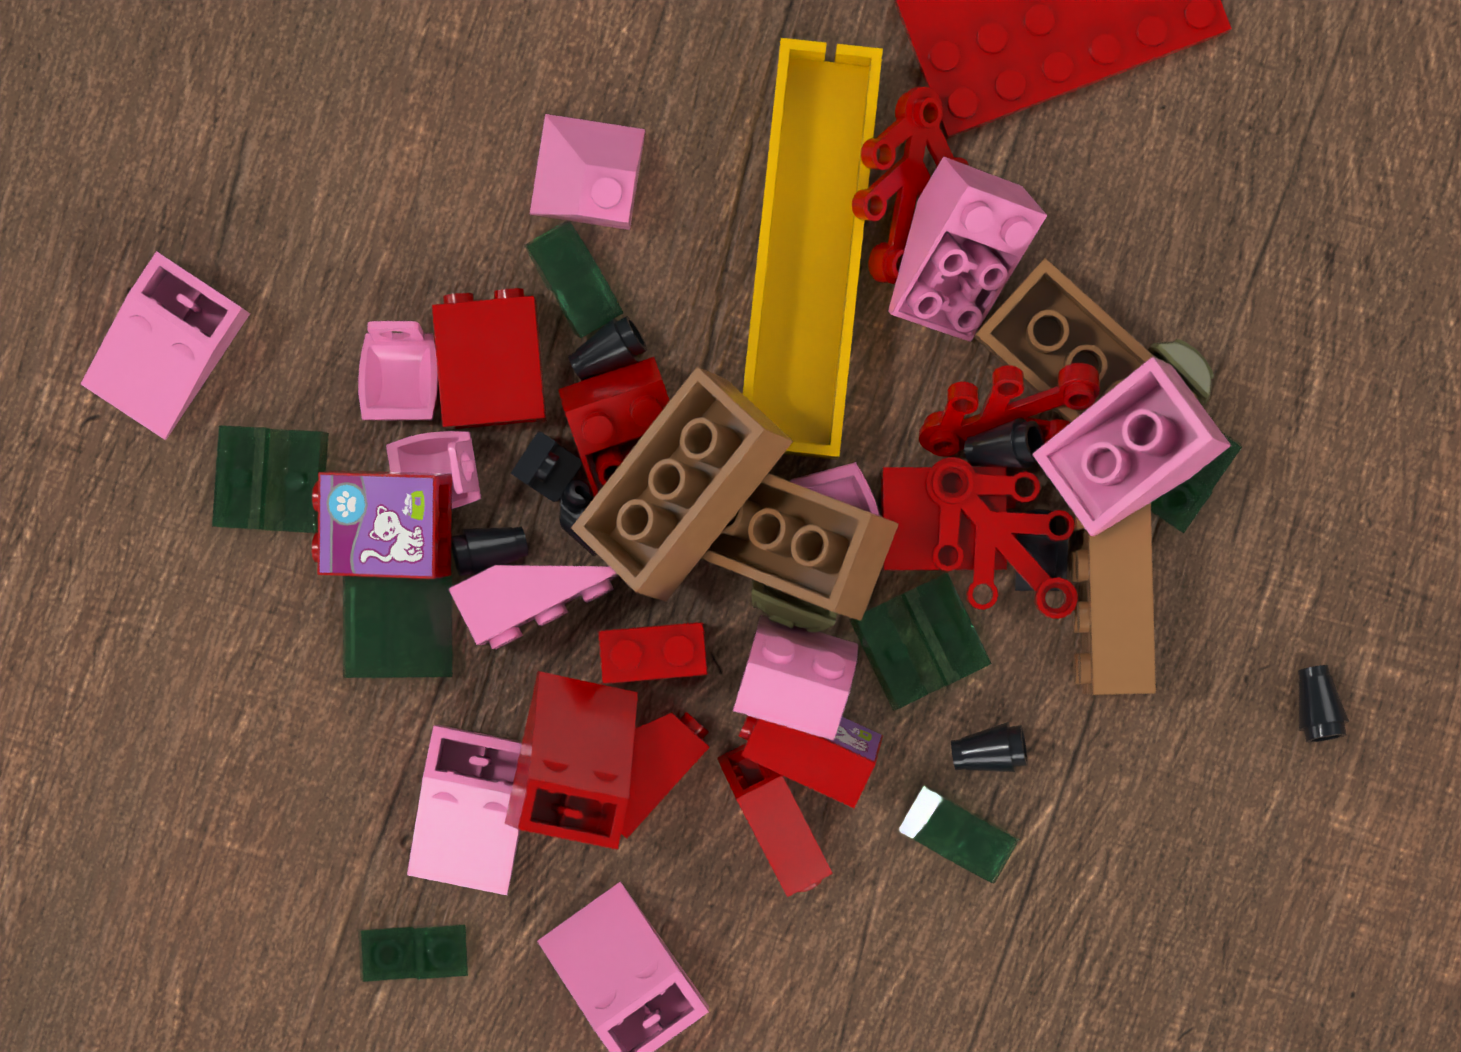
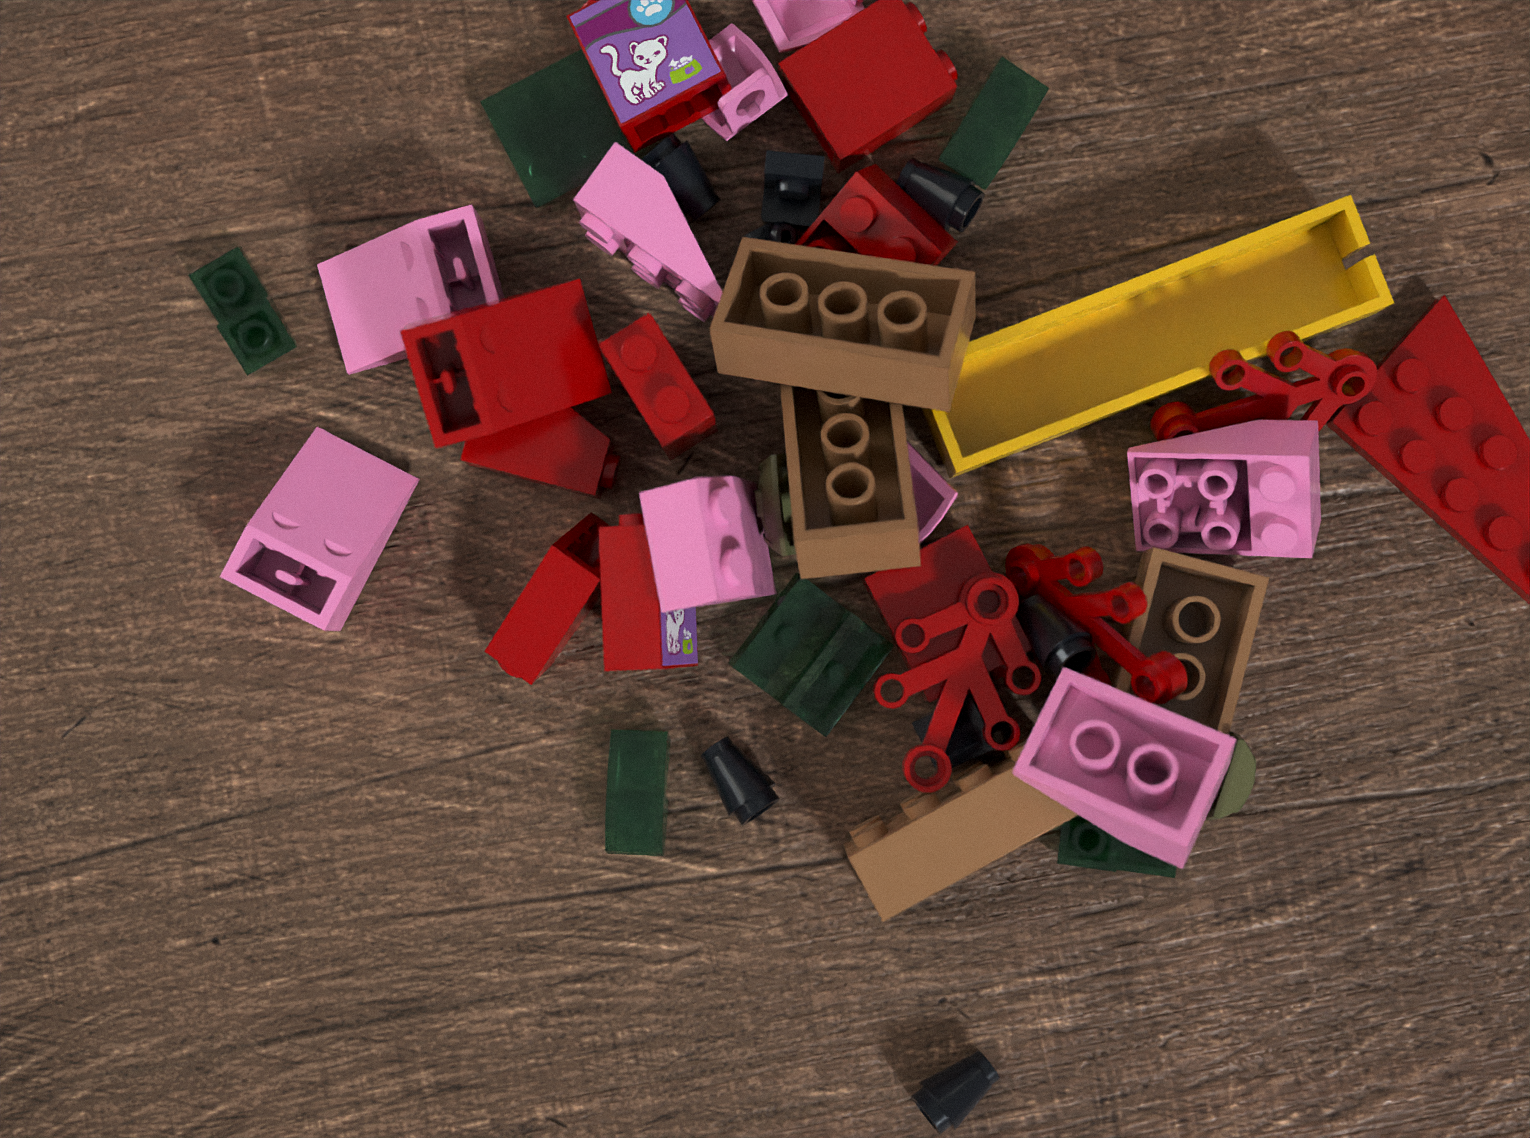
camera: 65 degrees right, 0 degrees up
bright pink slope [530,114,645,230] -> none

